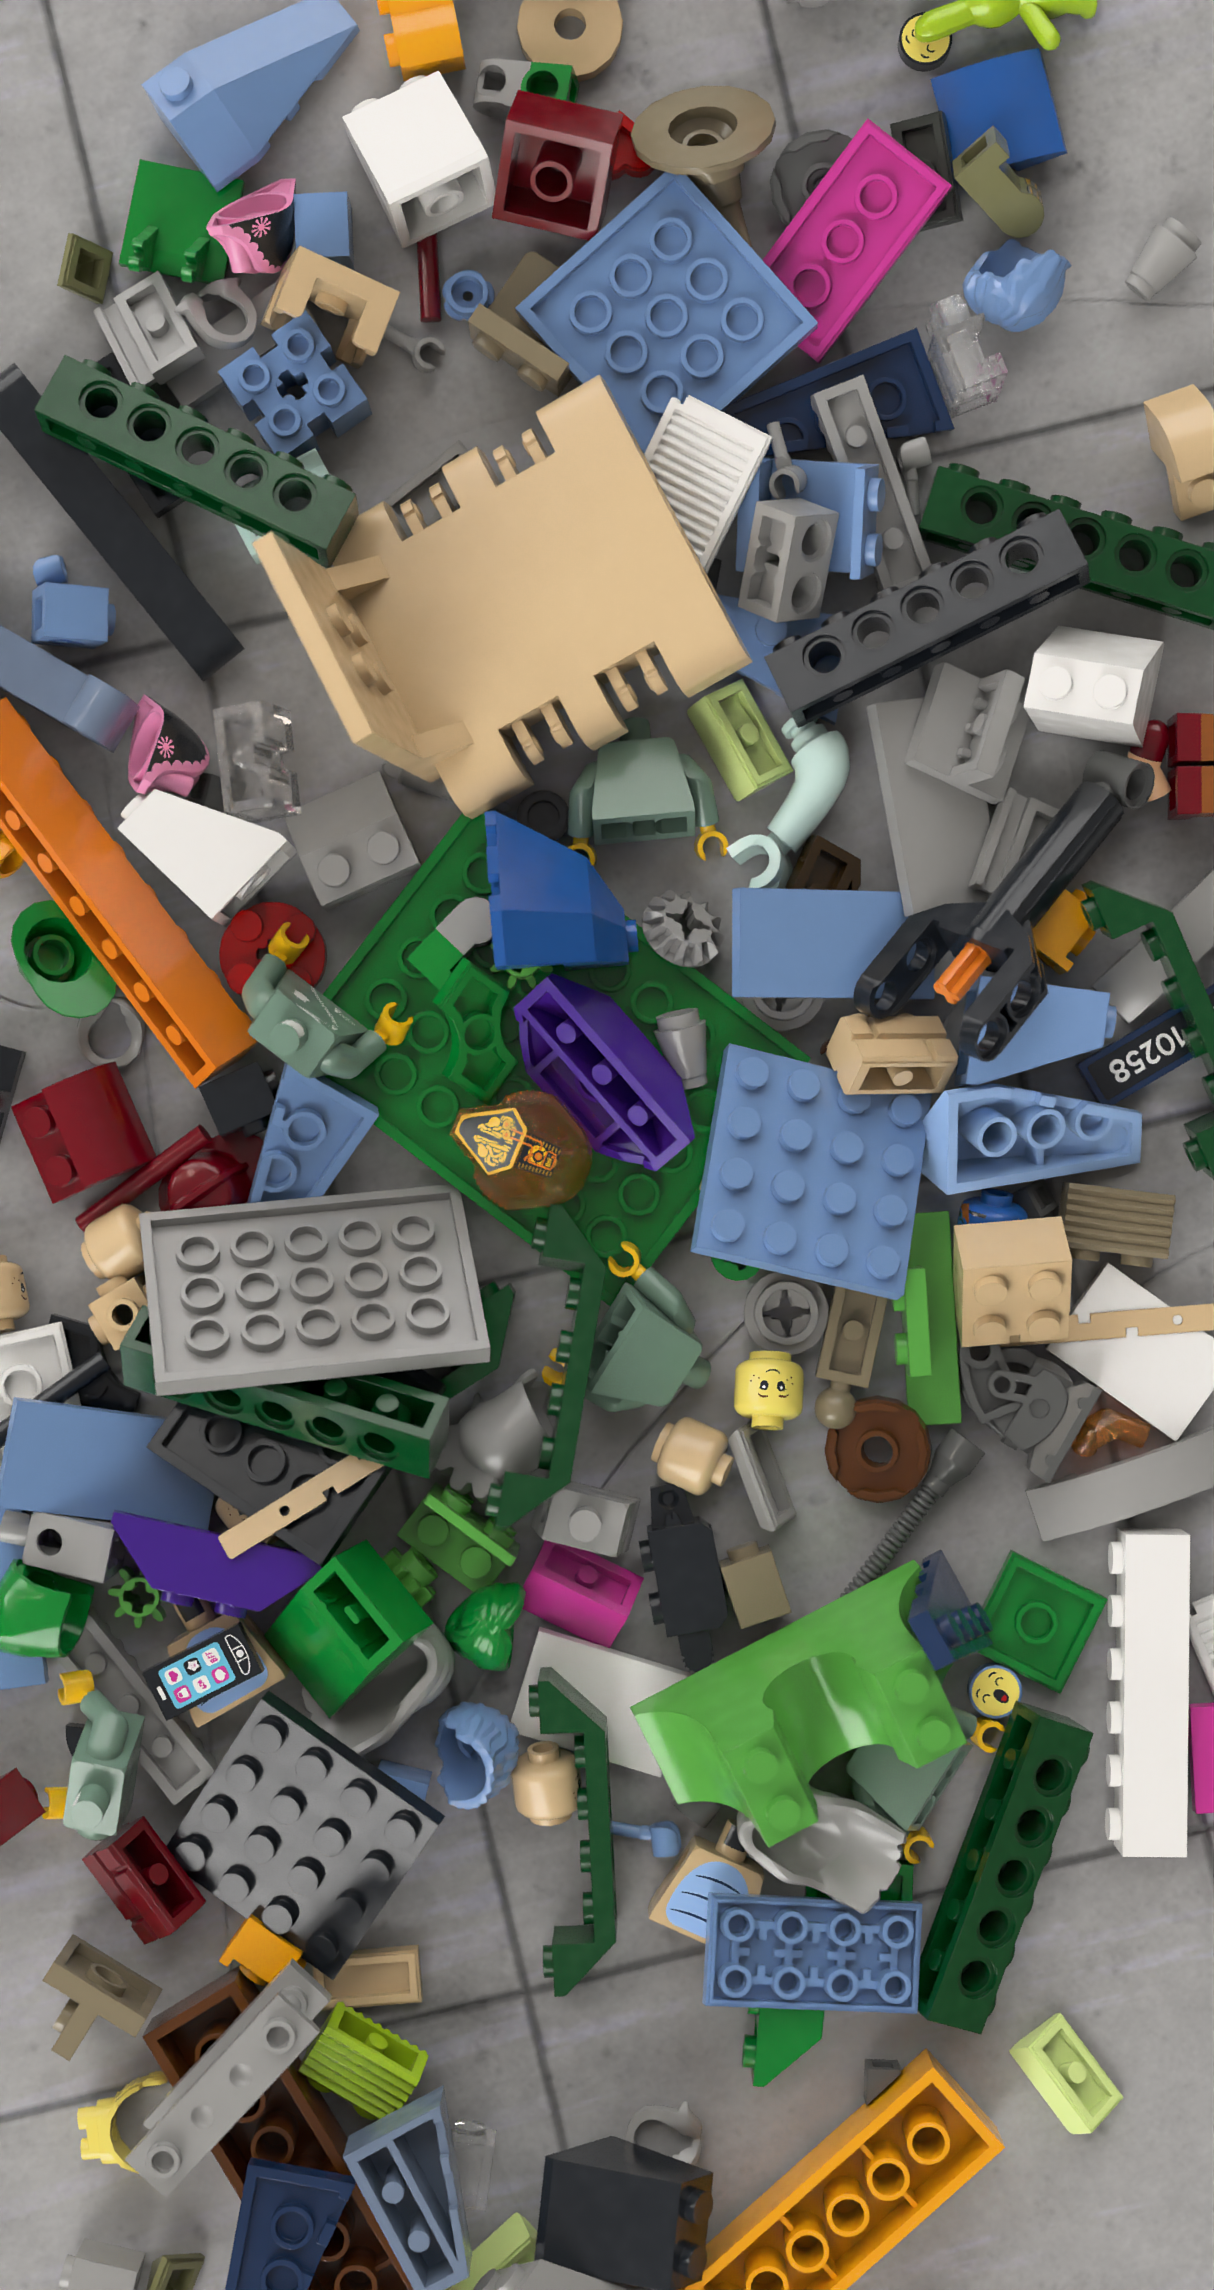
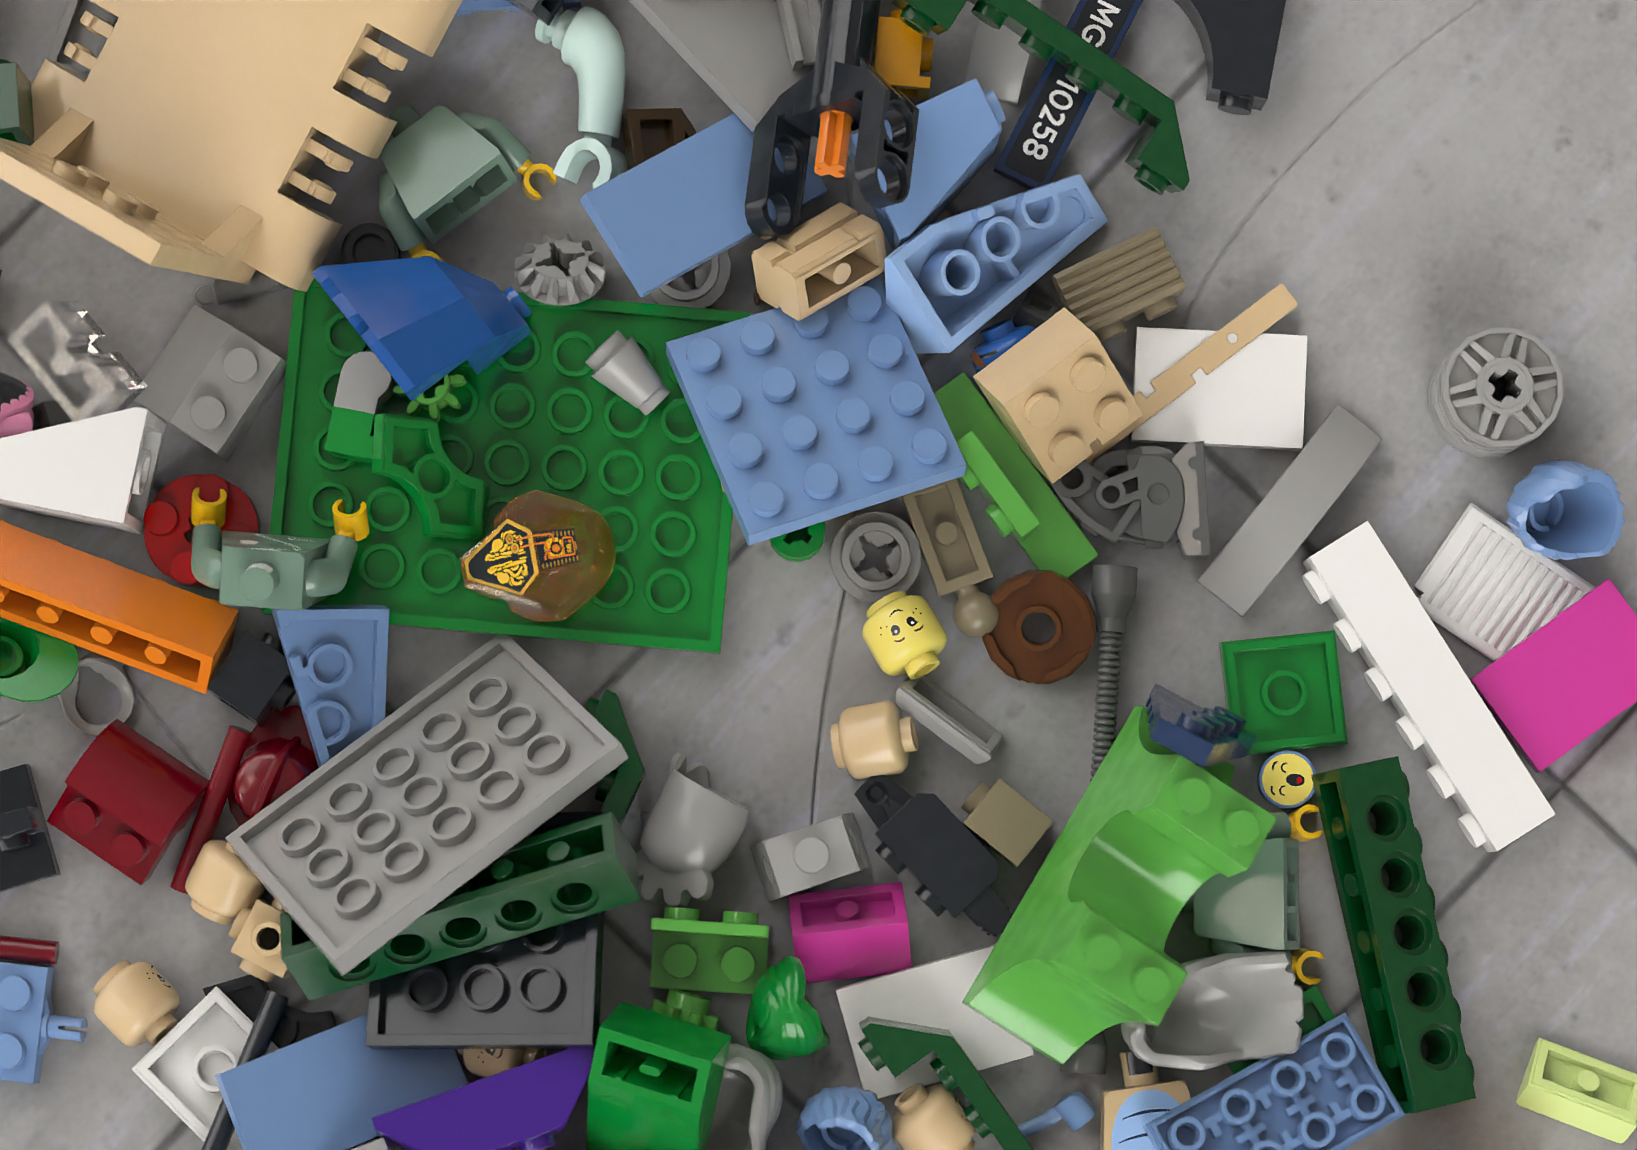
camera: 35 degrees left, 5 degrees down
tan piece [218,1455,384,1559] -> none
dark green slope [485,1204,606,1532] -> none
dark purple wedge [514,973,695,1171] -> none
sand green torso [542,1241,711,1412] -> none
yellowish green slope [687,679,794,801] -> none
clear orange arm [1071,1408,1151,1457] -> none

